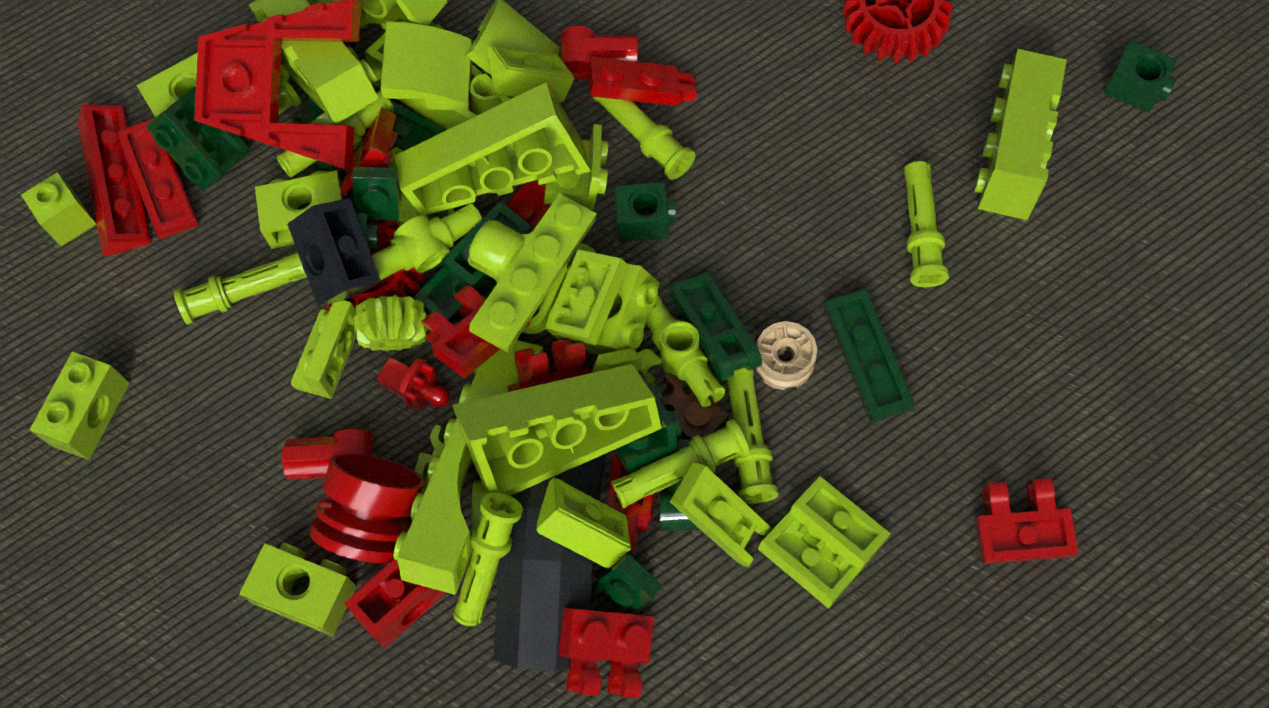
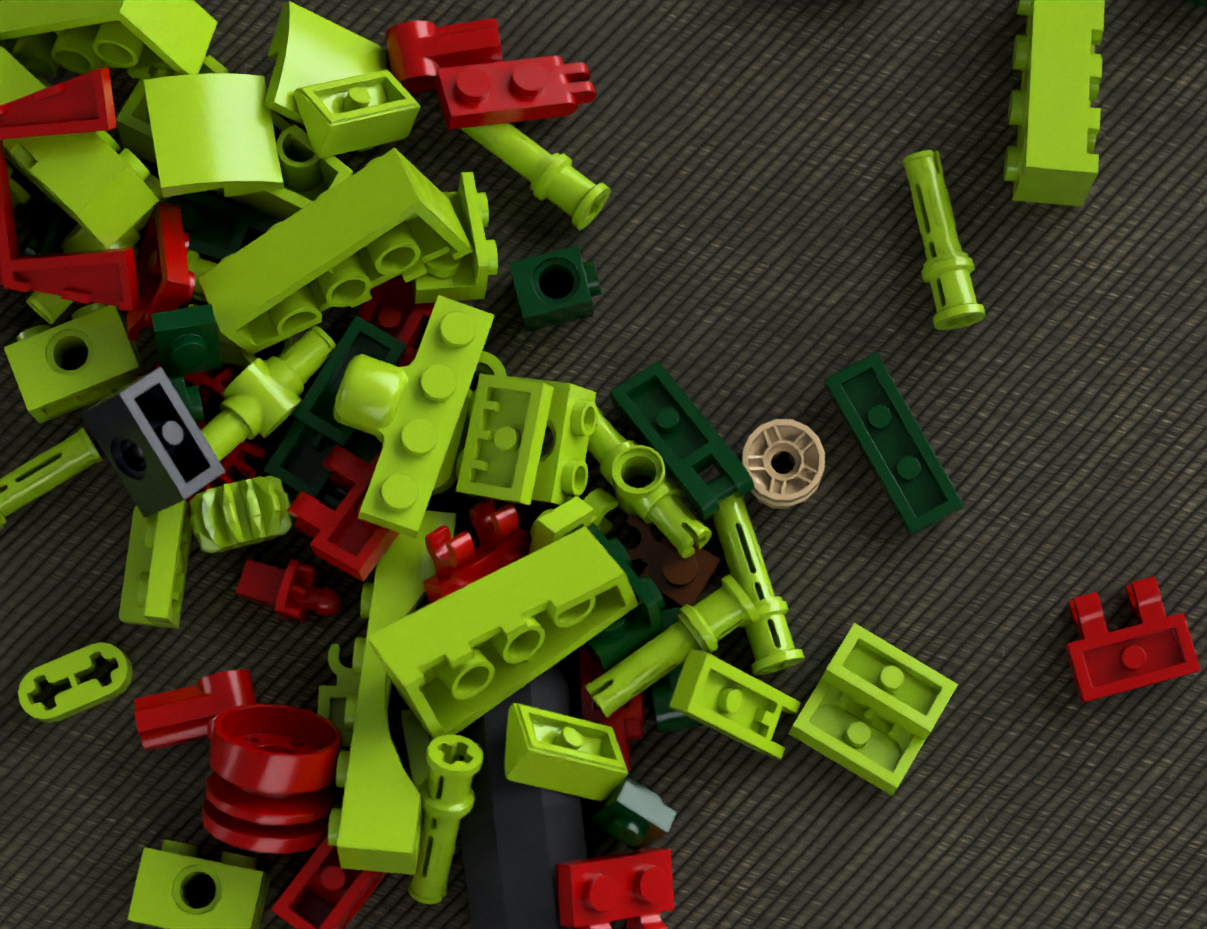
camera: 10 degrees left, 10 degrees up
none -> lime beam [18,642,133,723]

